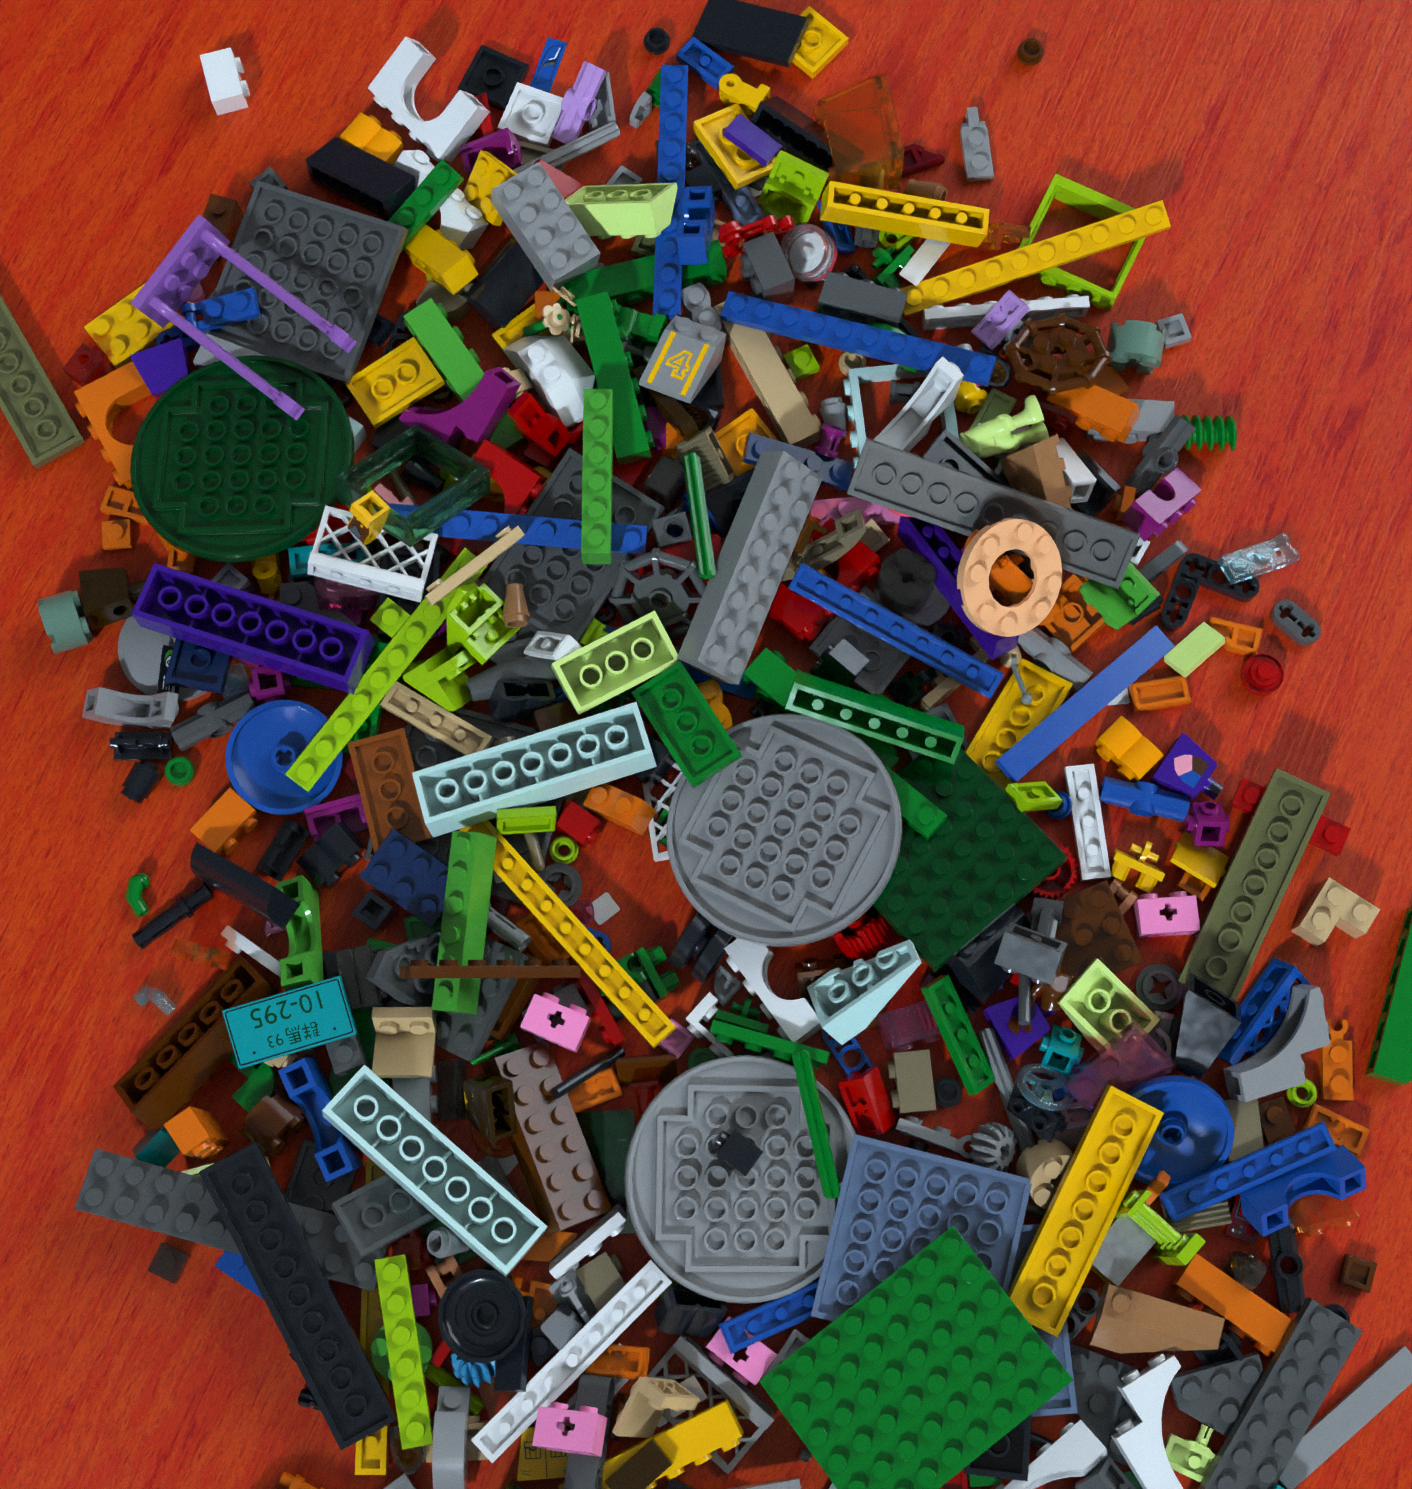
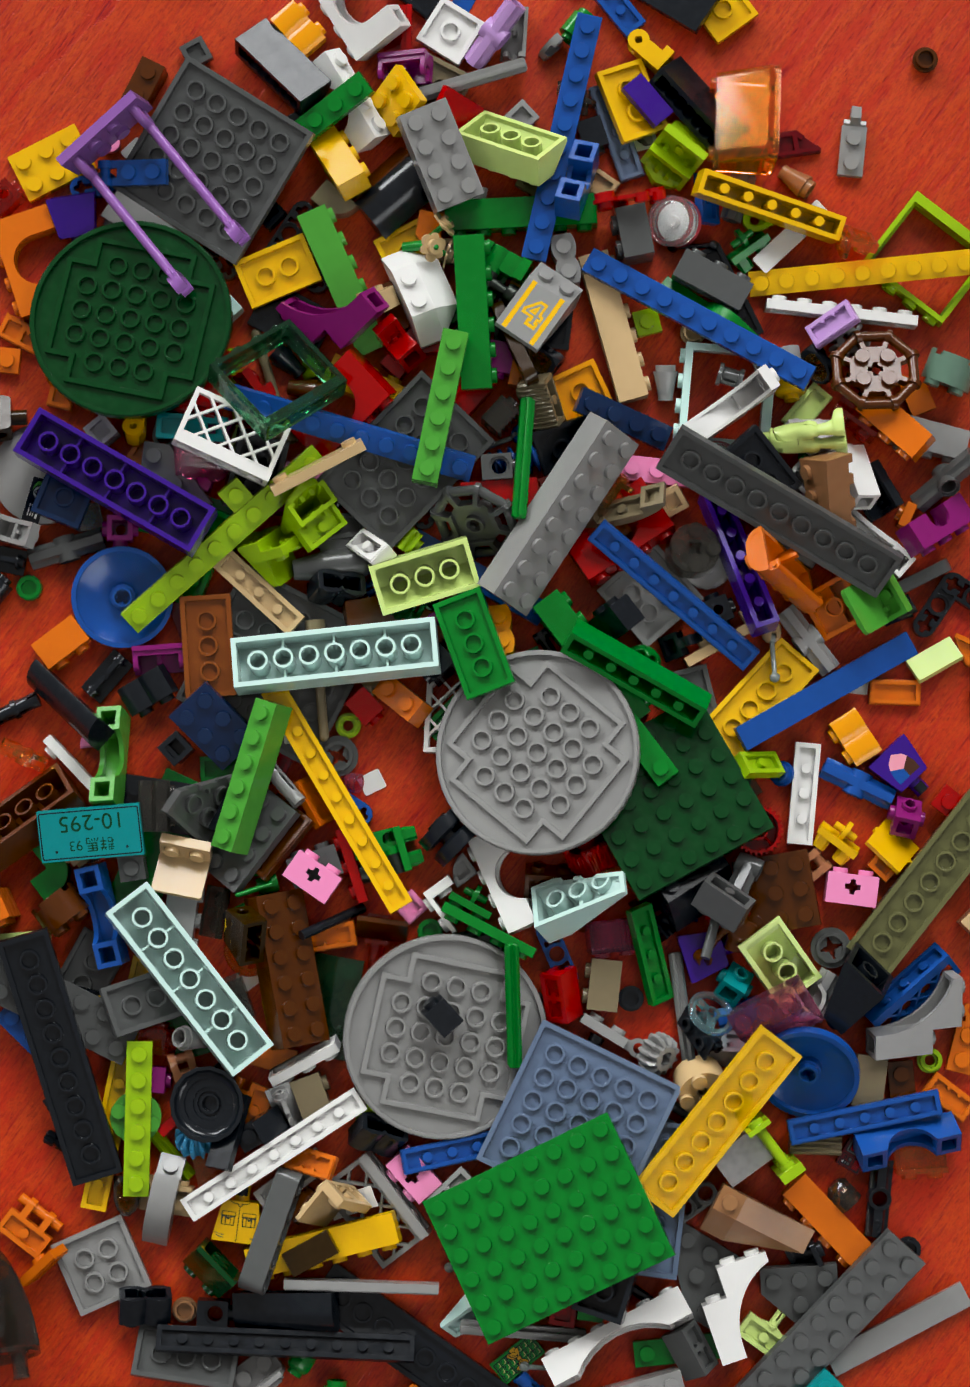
camera: 15 degrees right, 10 degrees up
yellow leg [347,490,390,545] -> none
reddish brown plate [399,960,580,979] -> none
lime tile [496,806,557,835] -> none
medium nougat cone [501,583,530,628] -> none
bright pink brick [532,1402,607,1457] -> none
magenta bush [814,423,847,458] -> none
light nougat plate [957,518,1062,637] -> none
orange tile [1143,1170,1171,1206] -> none
reddish brown tile [1337,1254,1377,1293] -> none

